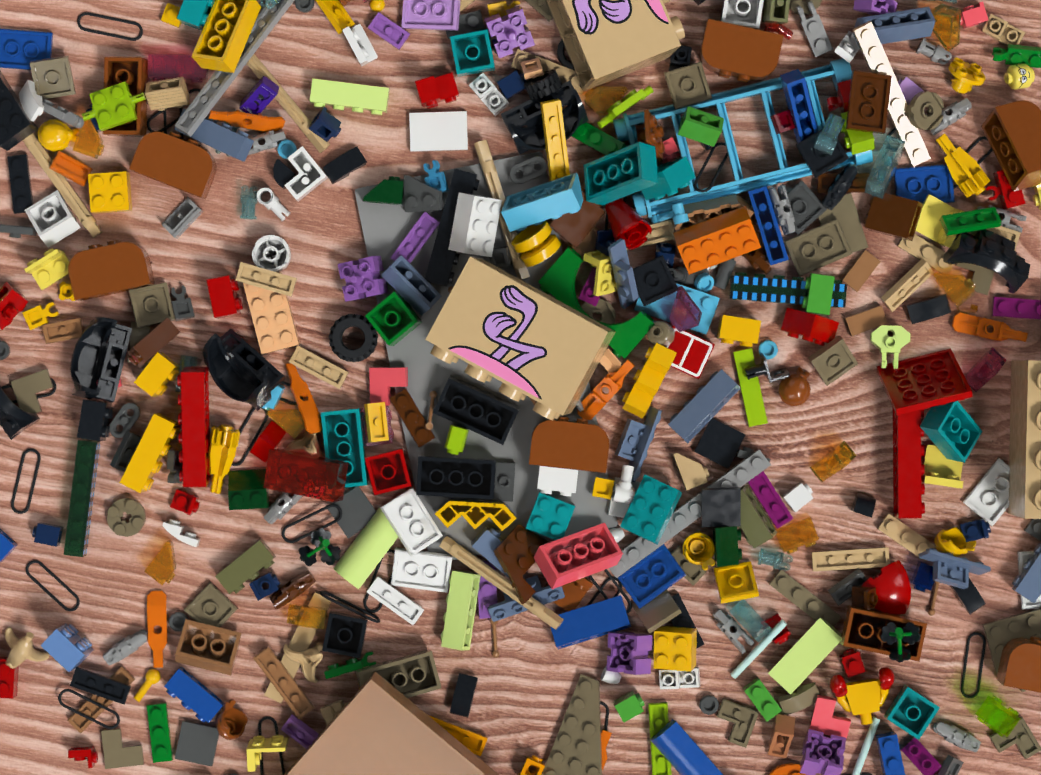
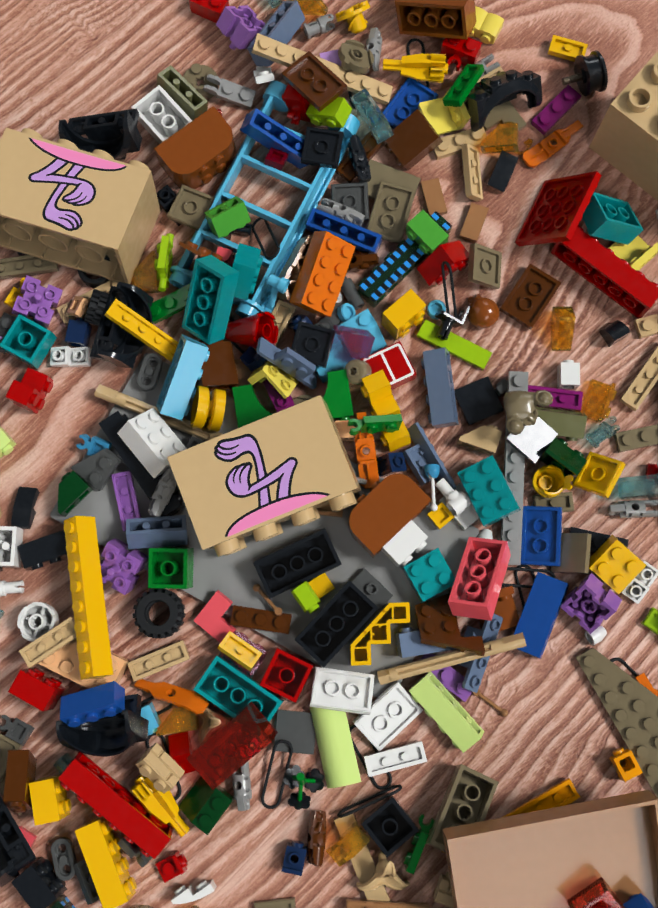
camera: 50 degrees left, 10 degrees down
olive brick [215,539,276,594] -> none
white tile [409,111,468,152] -> none
black slope [450,673,478,718] -> none
bright green brick [613,690,645,722] -> none
clear light blue piece [813,113,845,155] -> none
yellowish green hinge [870,325,910,369] -> none
clear pink slope [965,347,1006,392] -> none
none -> black brick [17,530,67,570]
none -> blue brick [60,681,125,727]
none -> yellow brick [64,516,113,680]
none -> tan brick [135,742,185,794]
none -> light grey hinge [148,468,177,517]
none -> yellow tile [308,573,335,599]
none -> green plate [348,414,403,435]
none -> dark blue bracket [377,452,407,477]
none -> hinge [424,464,440,511]
none -> black piece [441,261,457,318]
none -> reddish brown plate [499,264,561,330]
none -> dark tan head [503,390,553,435]

